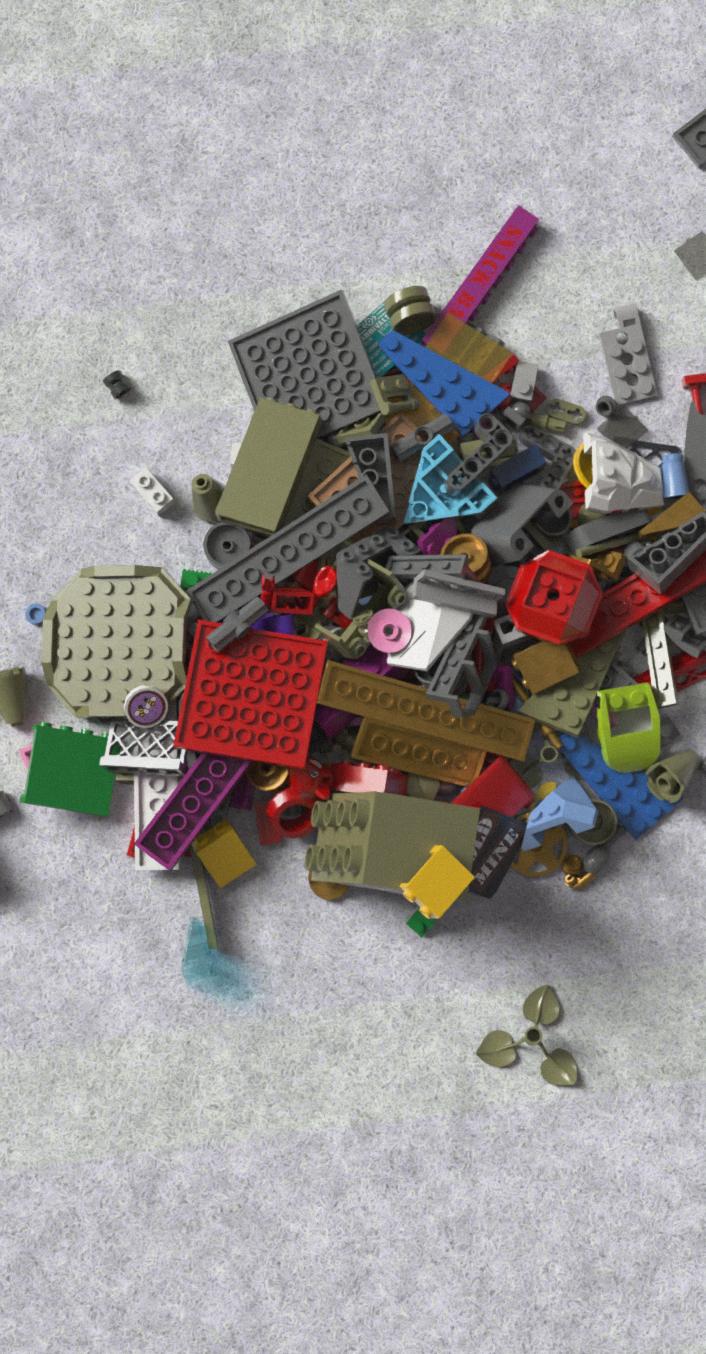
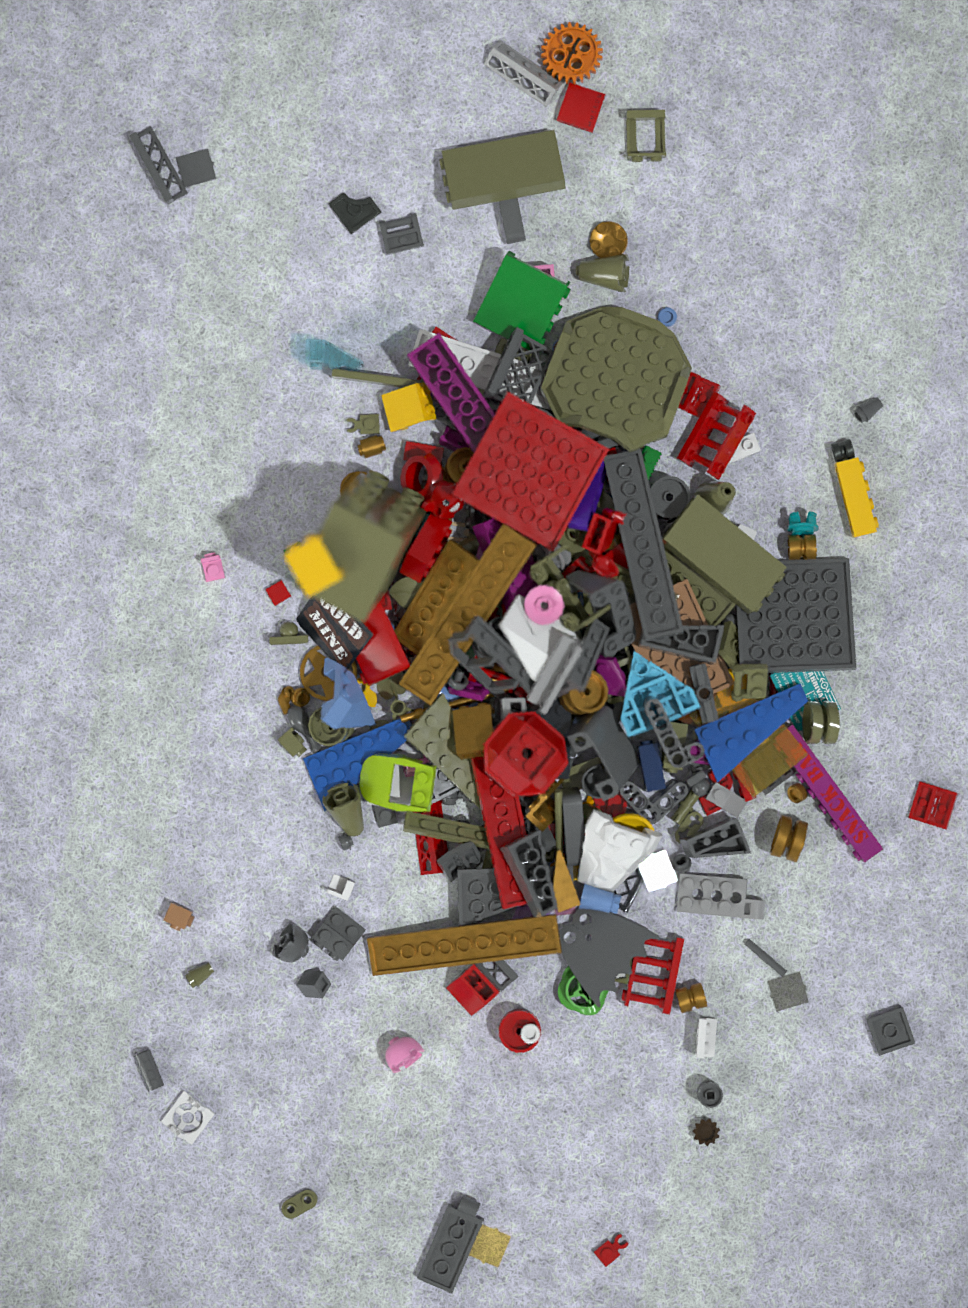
camera: 115 degrees right, 5 degrees up
tile [124,685,168,728] -> none
dark grey piece [206,597,269,653] -> none
olive plant [476,985,577,1085] -> none
none -> dark grey fence [129,127,188,204]
none -> dark grey piece [176,149,216,188]
none -> bright pink bracket [201,552,225,582]
none -> red tile [265,580,292,606]
none -> olive tile [269,621,309,645]
none -> olive brick [278,727,307,757]
none -> pearl dark grey tile [328,193,382,235]
none -> olive plate [346,414,380,435]
none -> pearl gold brick [357,435,386,459]
none -> dark grey plate [379,213,424,255]
none -> red fence [677,392,756,480]
none -> red slope [678,372,721,418]
none -> dark grey wedge [679,817,751,858]
none -> dark grey piece [744,939,787,977]
none -> pearl gold wheel [770,815,808,862]
none -> teal piece [787,511,819,536]
none -> pearl gold tile [787,783,807,803]
none -> pearl gold wheel [788,534,817,560]
none -> yellow brick [834,457,879,538]
none -> dark grey cone [854,397,883,423]
none -> red slope [908,781,958,830]

